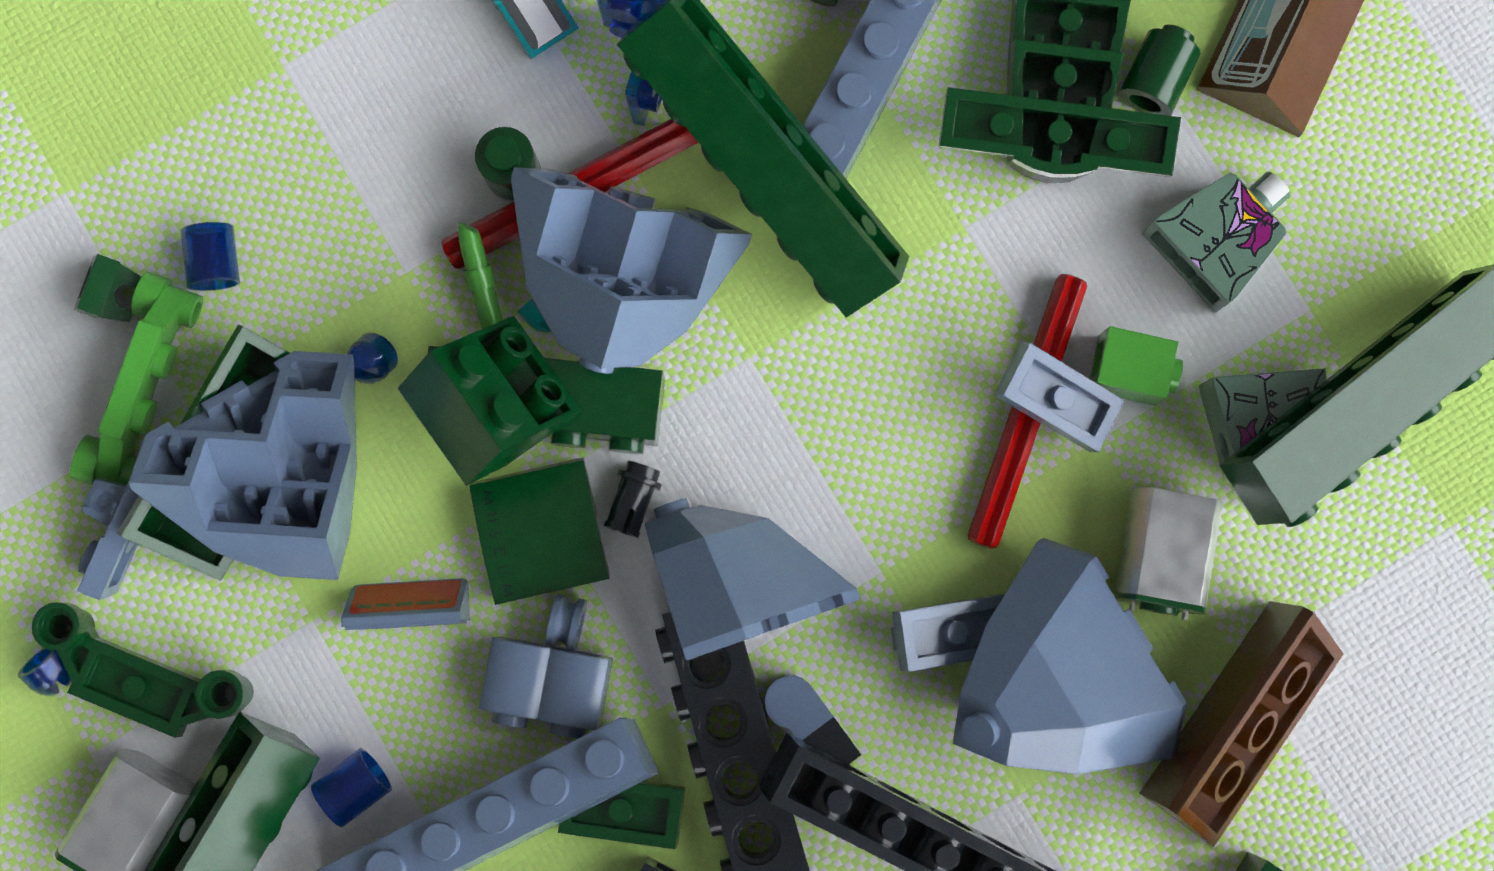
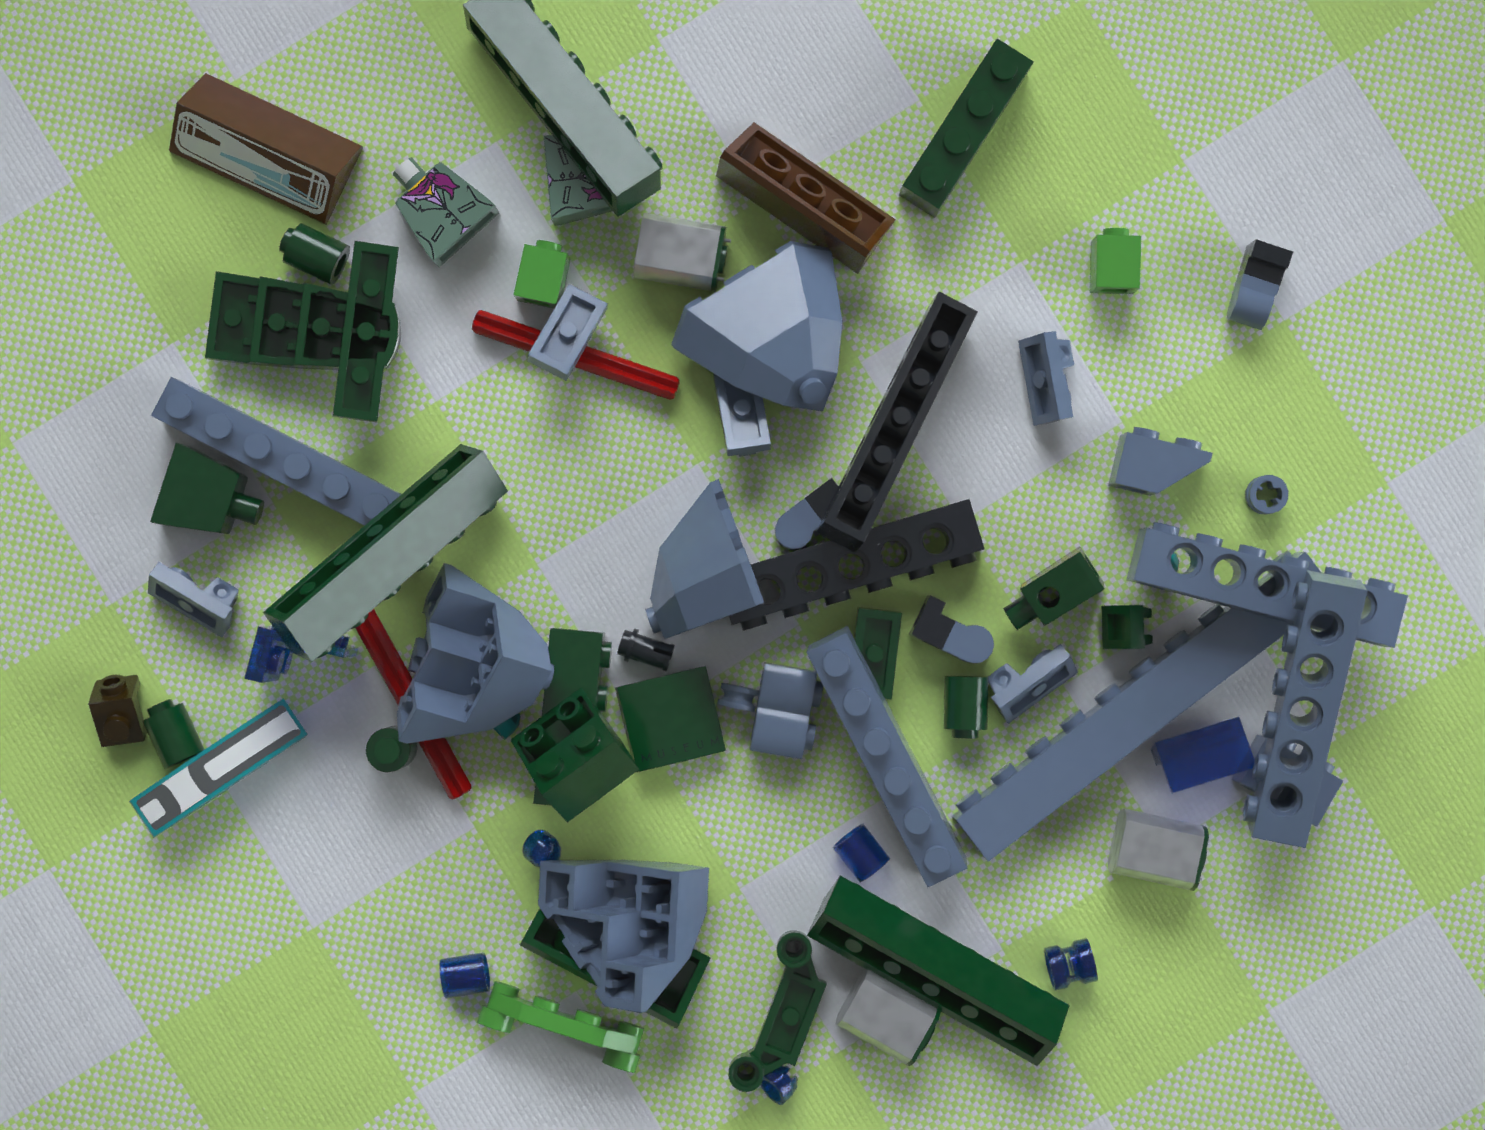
camera: 90 degrees left, 5 degrees up
dark green tile [73,254,142,322] -> none
sand blue hinge [77,478,138,600] -> none
slope [341,578,470,630] -> none
bright green piece [458,222,503,329] -> none

